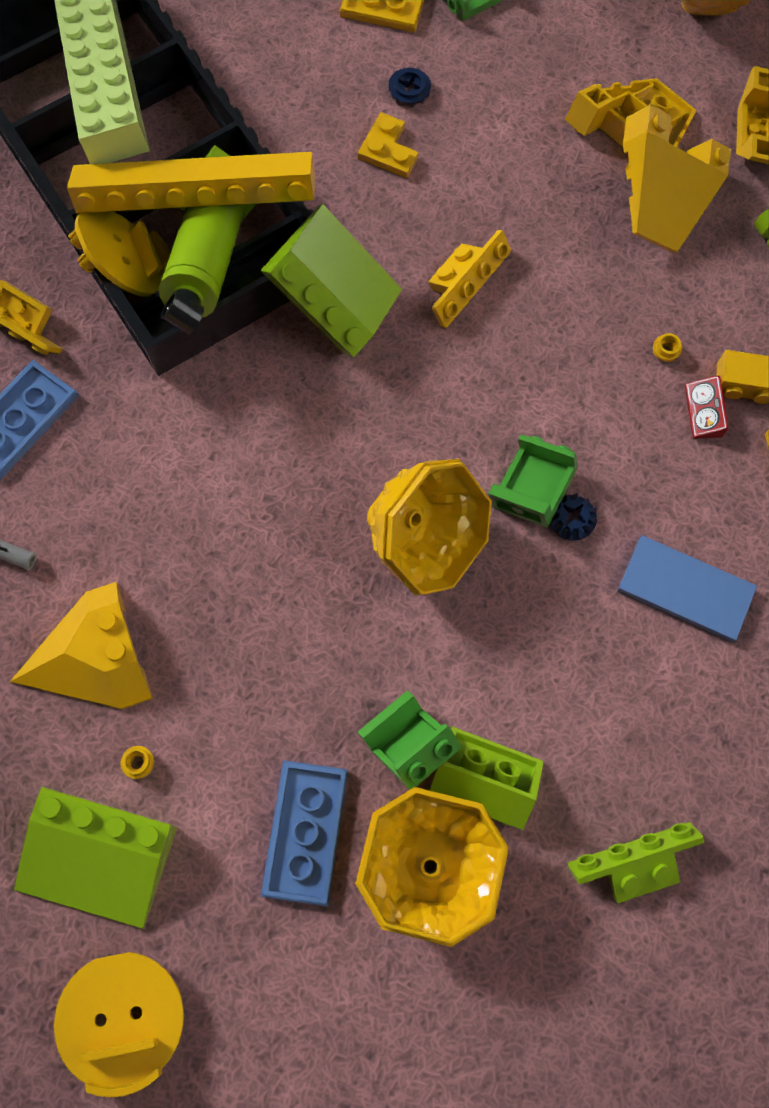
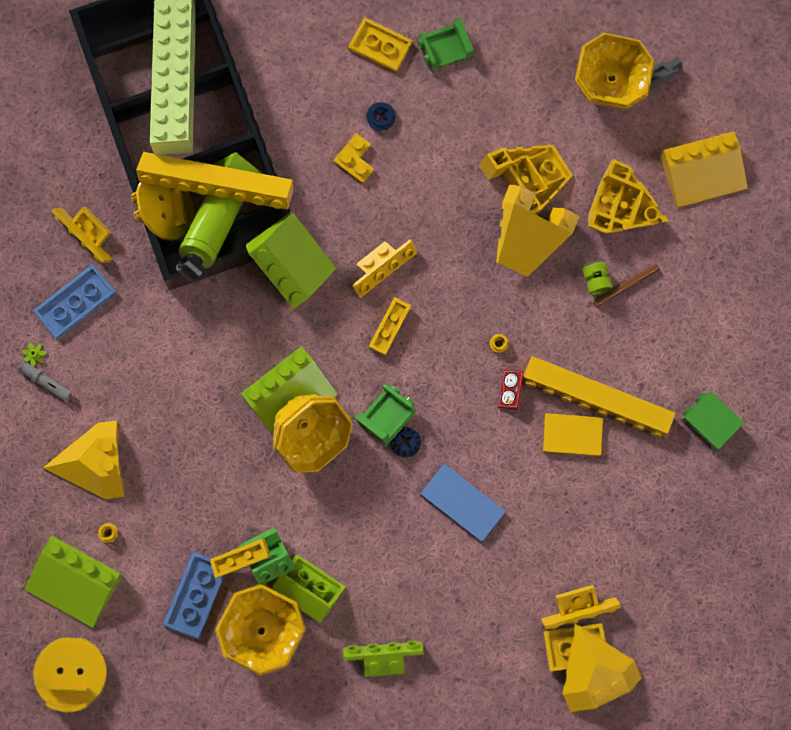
camera: 10 degrees right, 5 degrees up
none -> yellow plate [210,539,271,578]
none -> lime slope [241,346,338,436]
none -> yellow plate [368,297,411,356]

